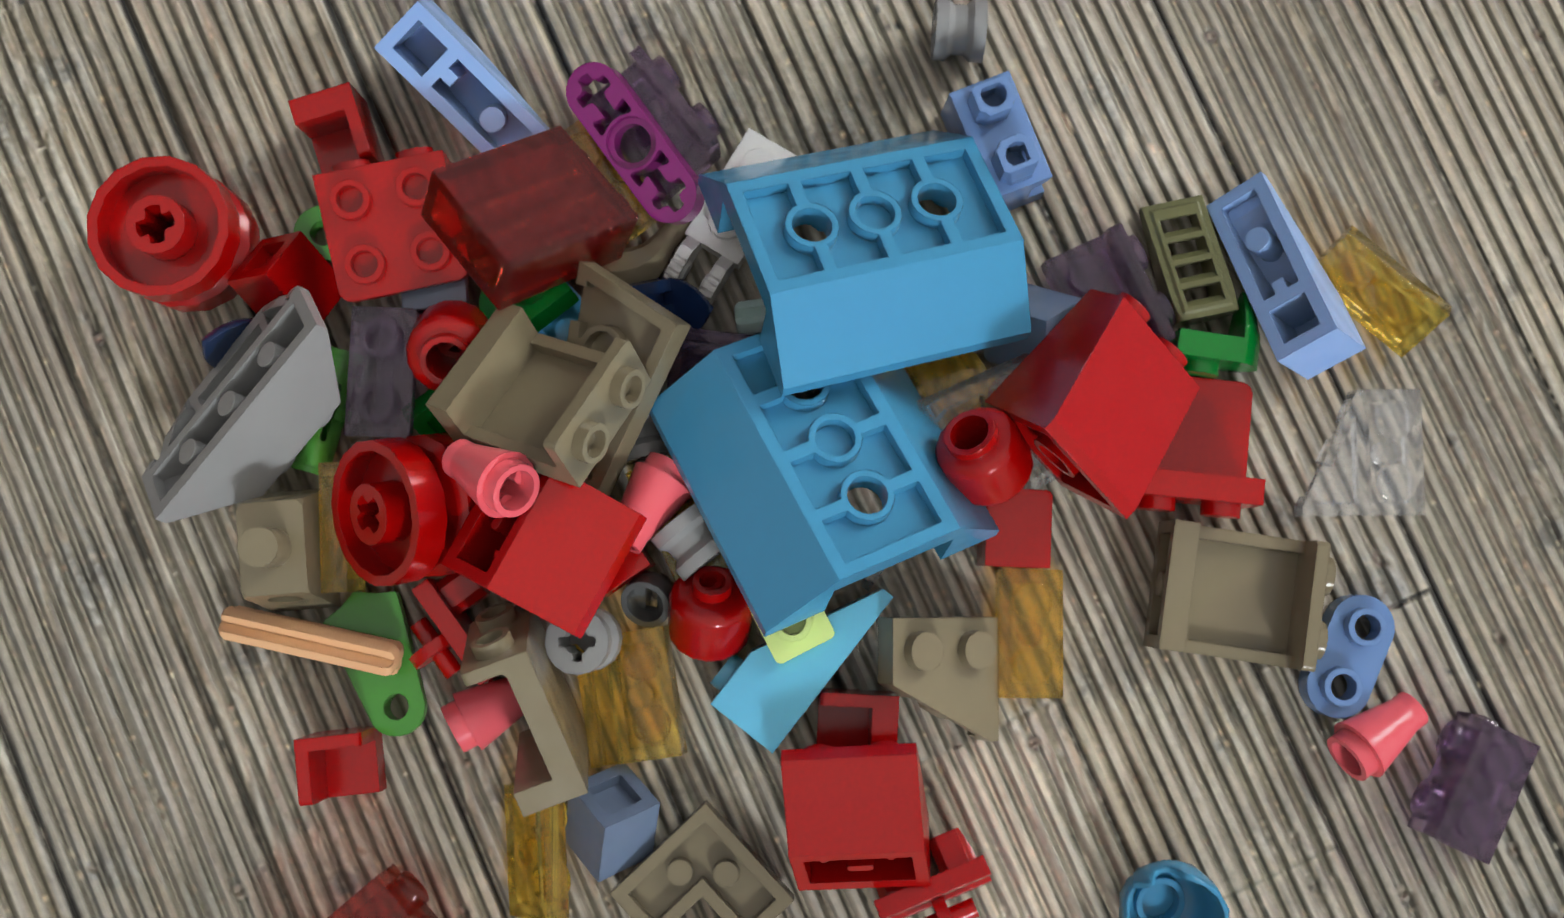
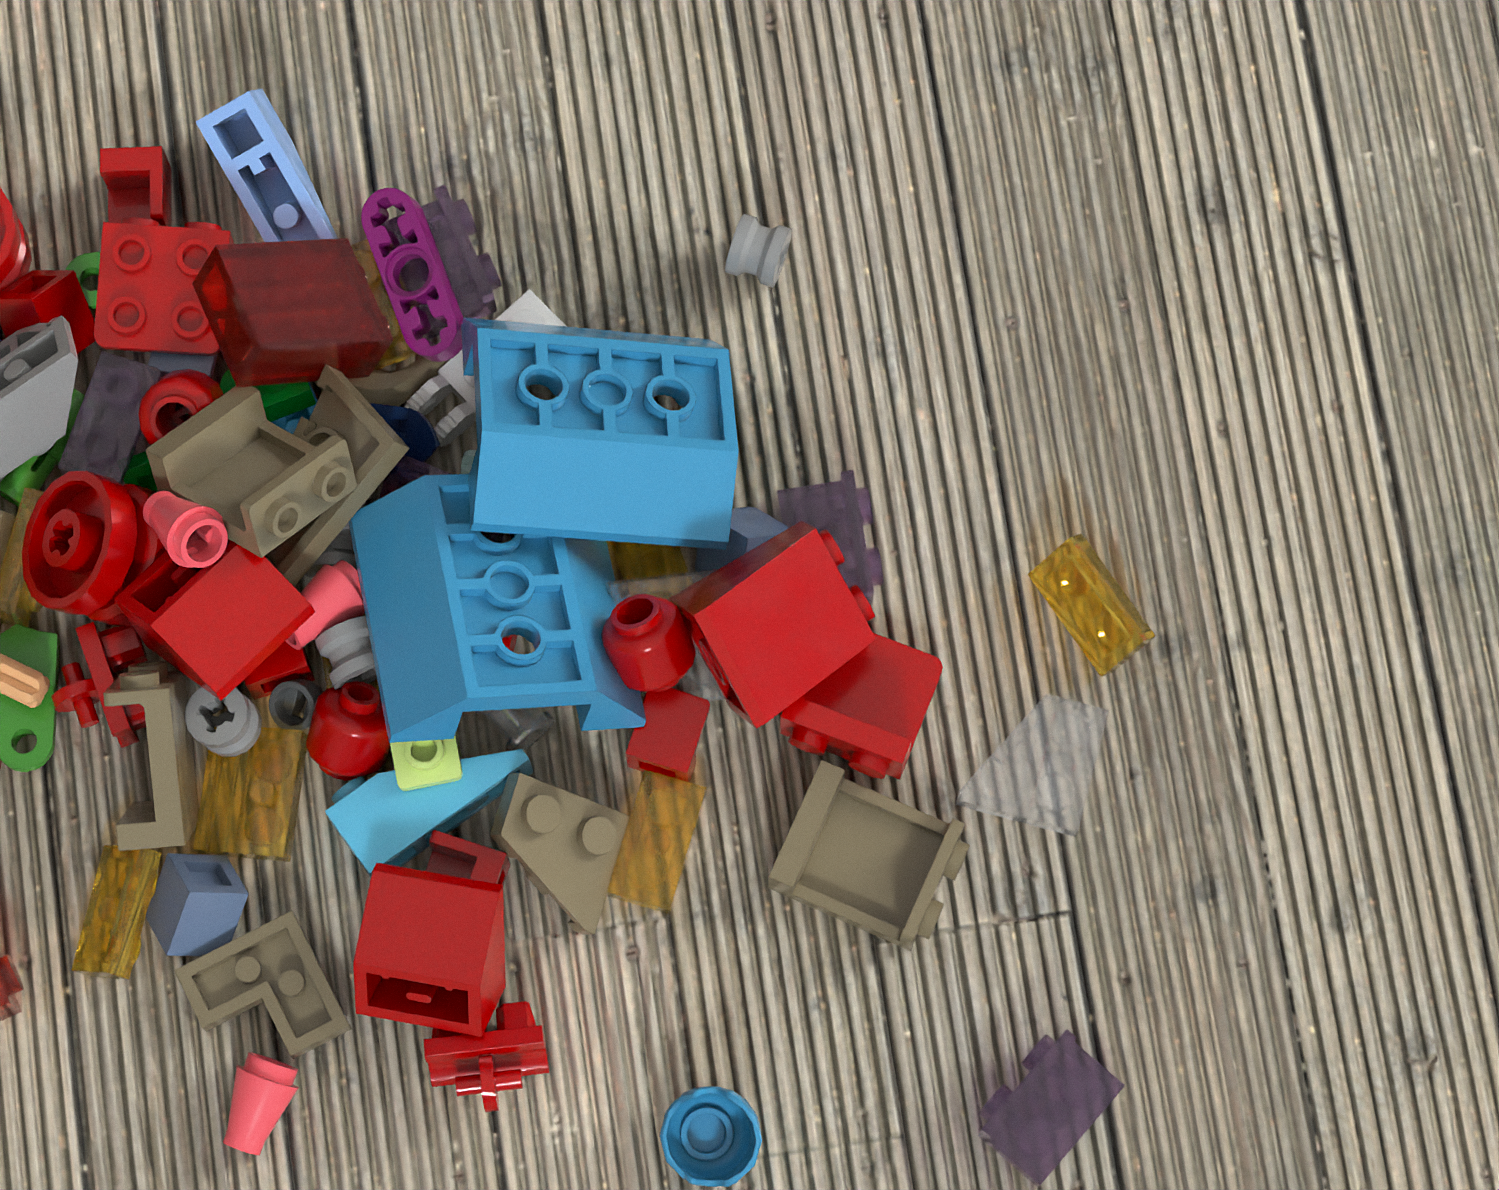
camera: 15 degrees right, 10 degrees down
coral cone [440,677,523,753] -> none
medium blue hips [940,71,1053,211] -> none
olive slope [1138,195,1239,330] -> none
green plate [1164,292,1260,379] -> none
light blue slope [1206,172,1366,380] -> none
medium blue plate [1298,594,1395,719] -> none
coral cone [1327,692,1429,781] -> none

